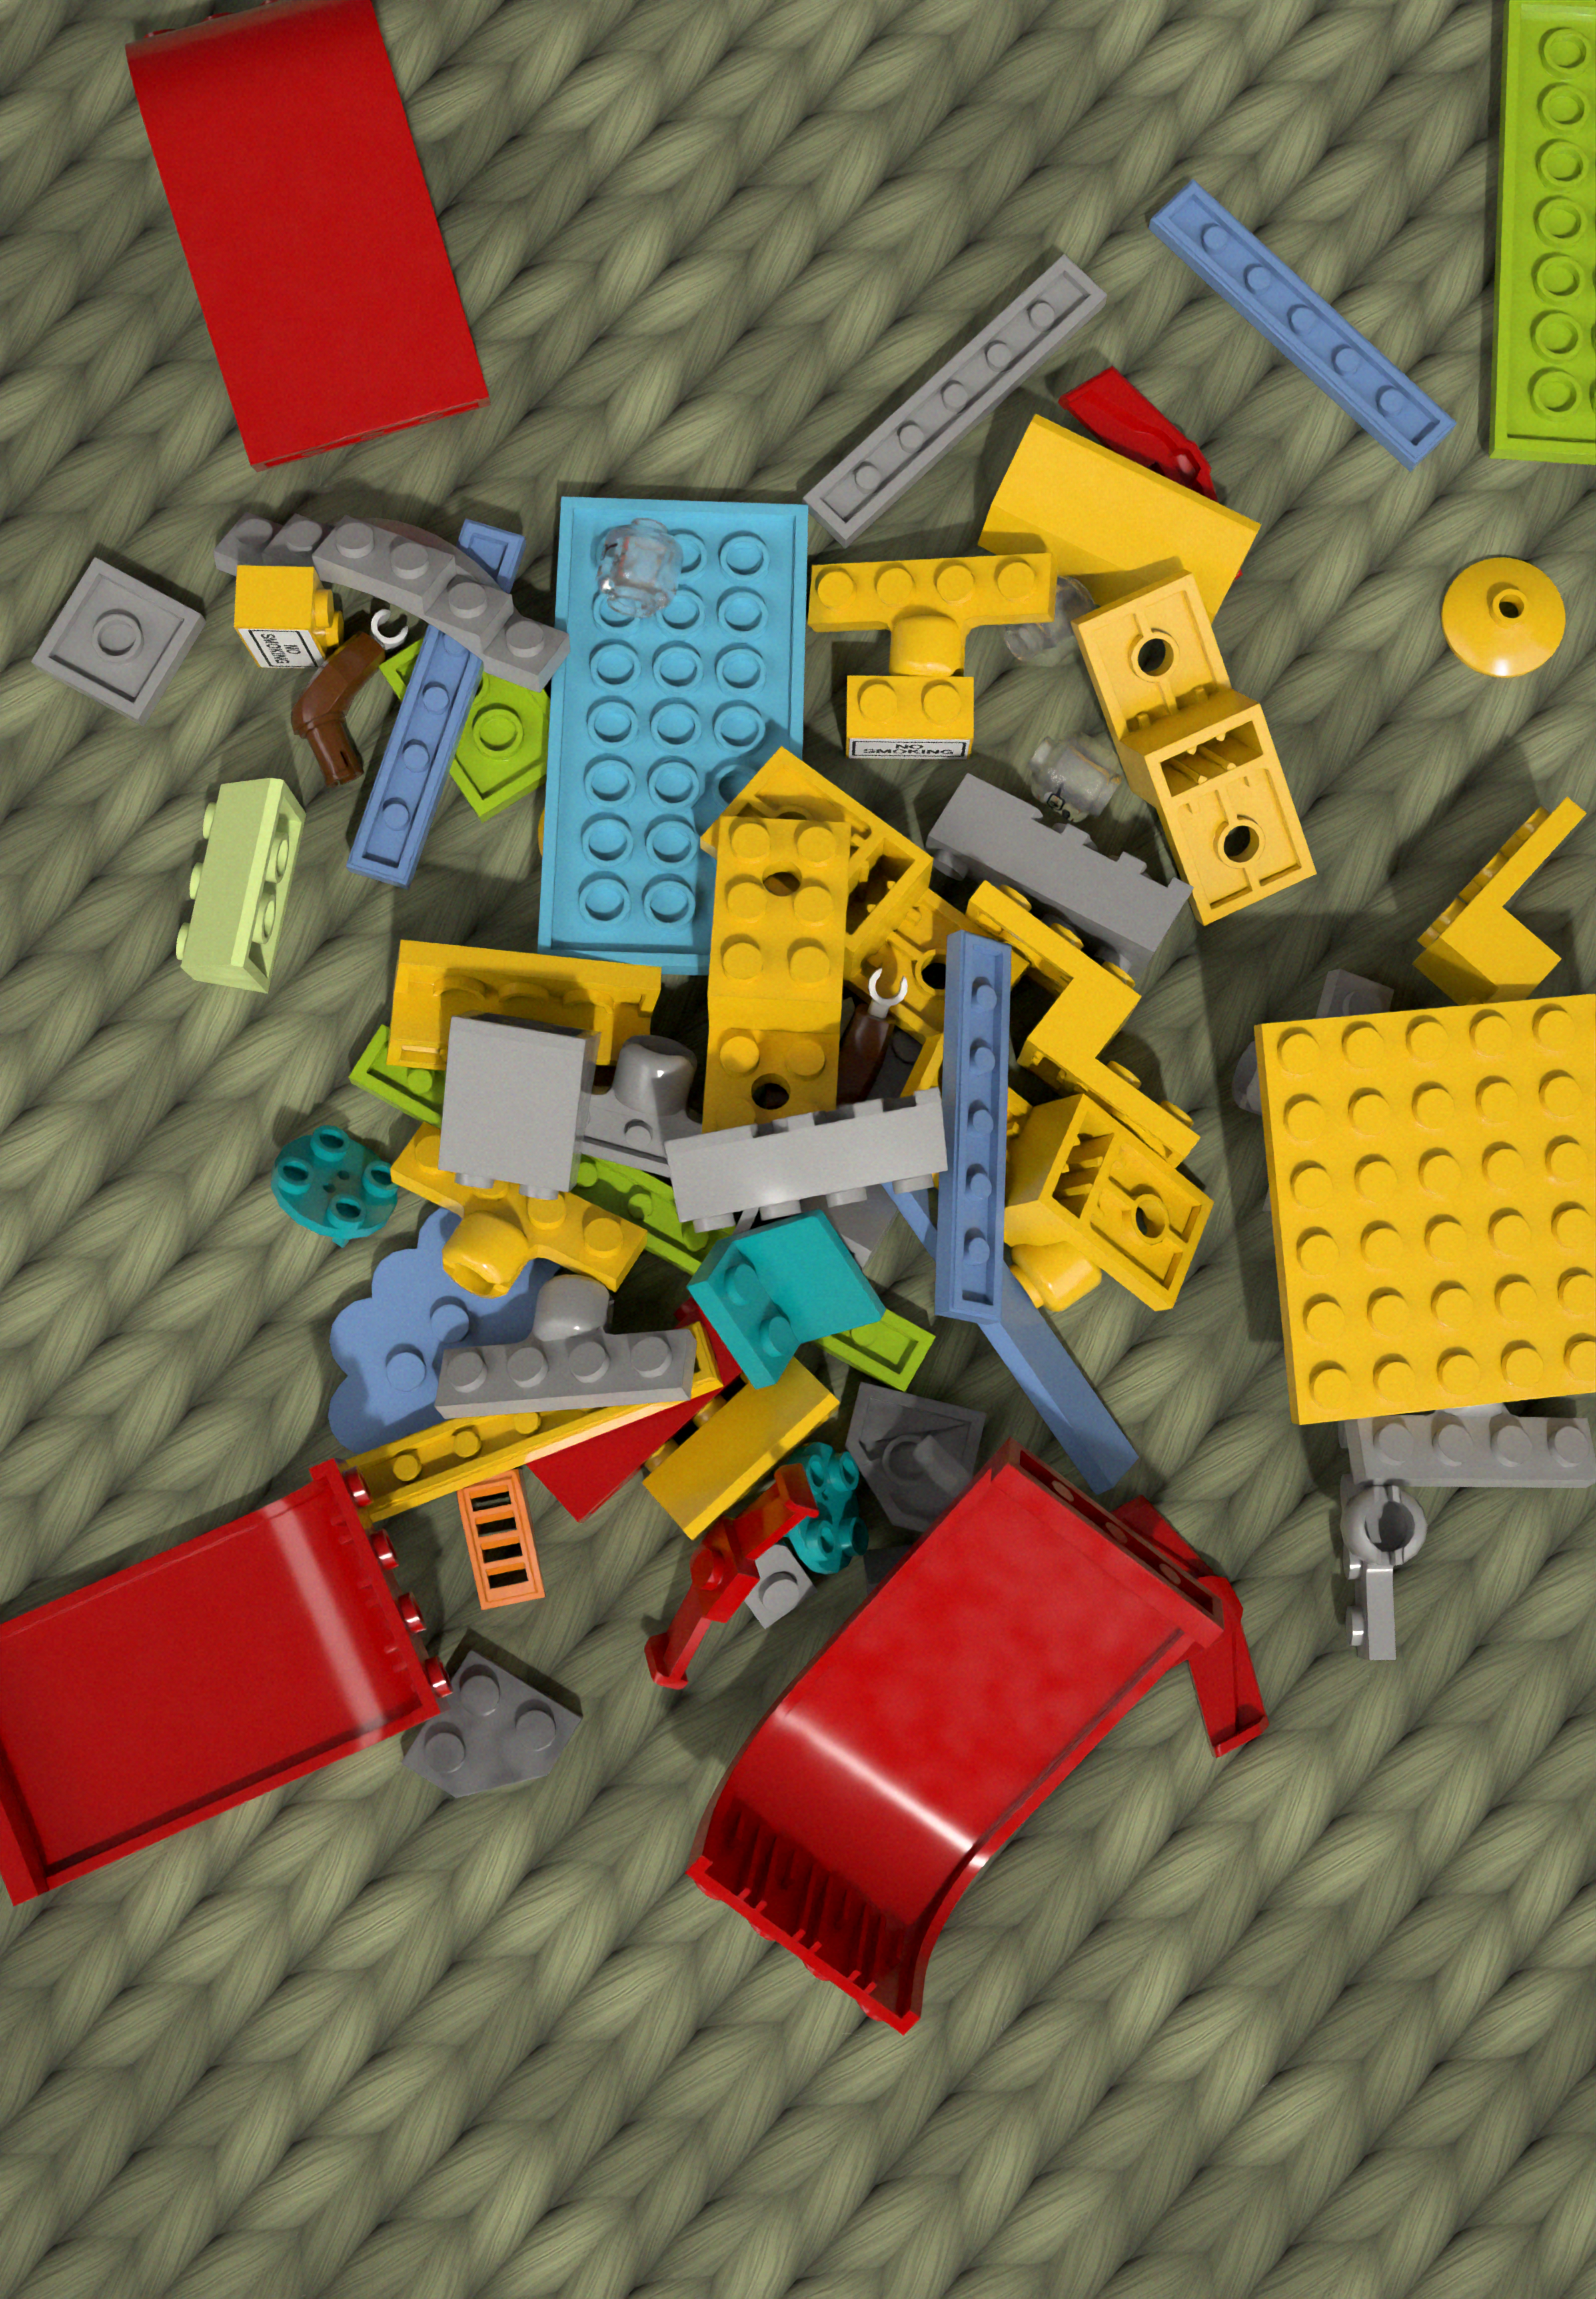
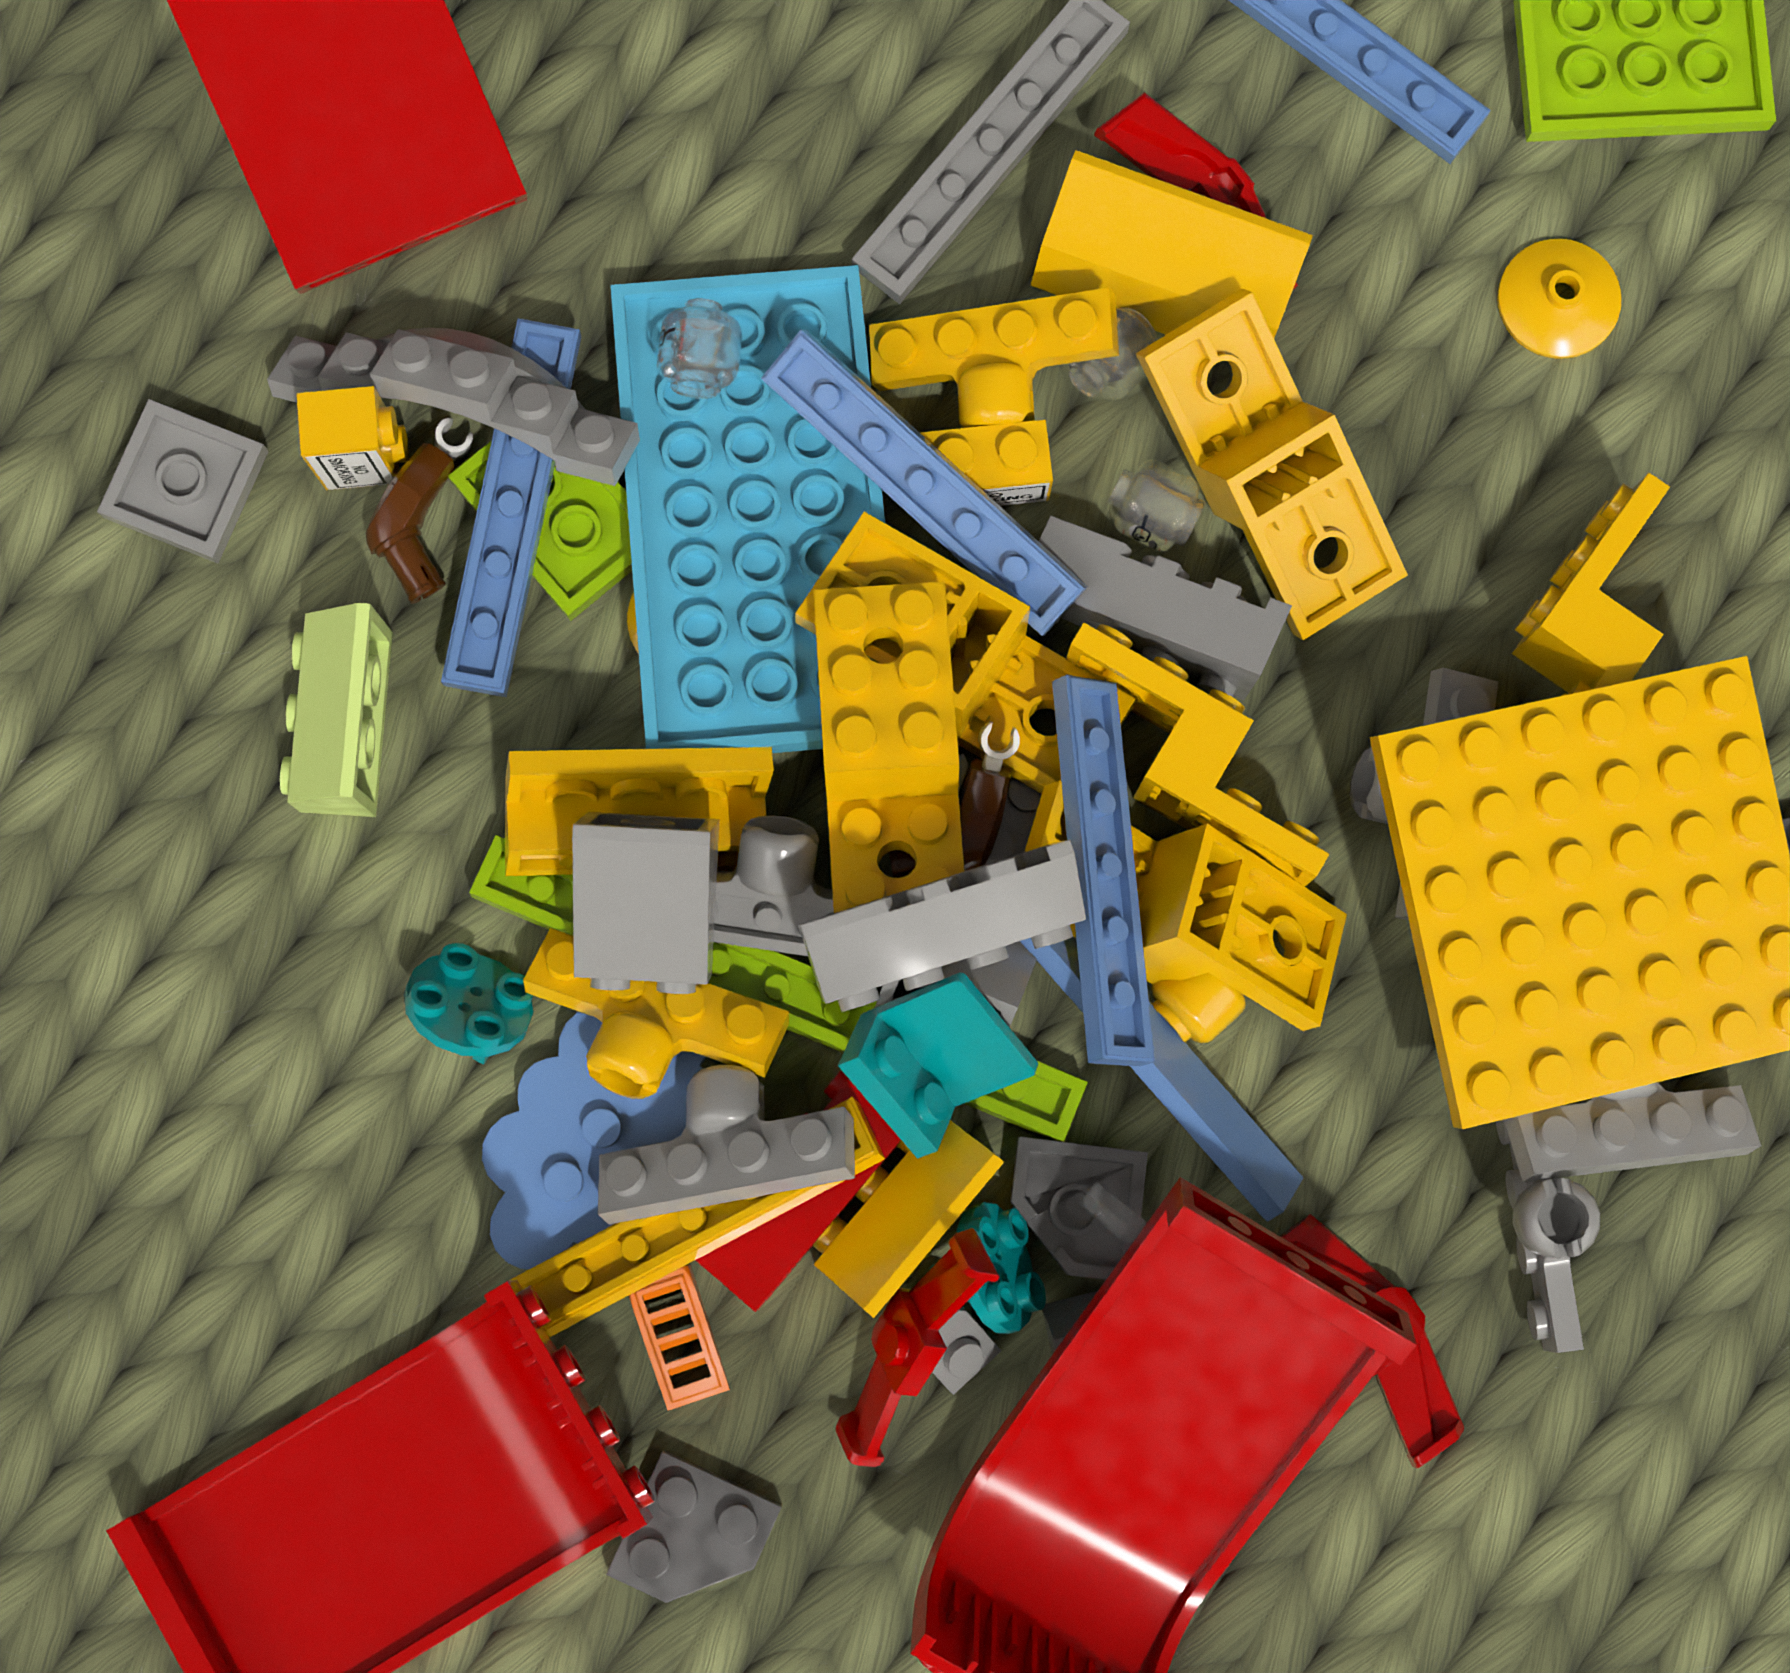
camera: 10 degrees left, 0 degrees up
none -> medium blue tile [761,329,1088,636]

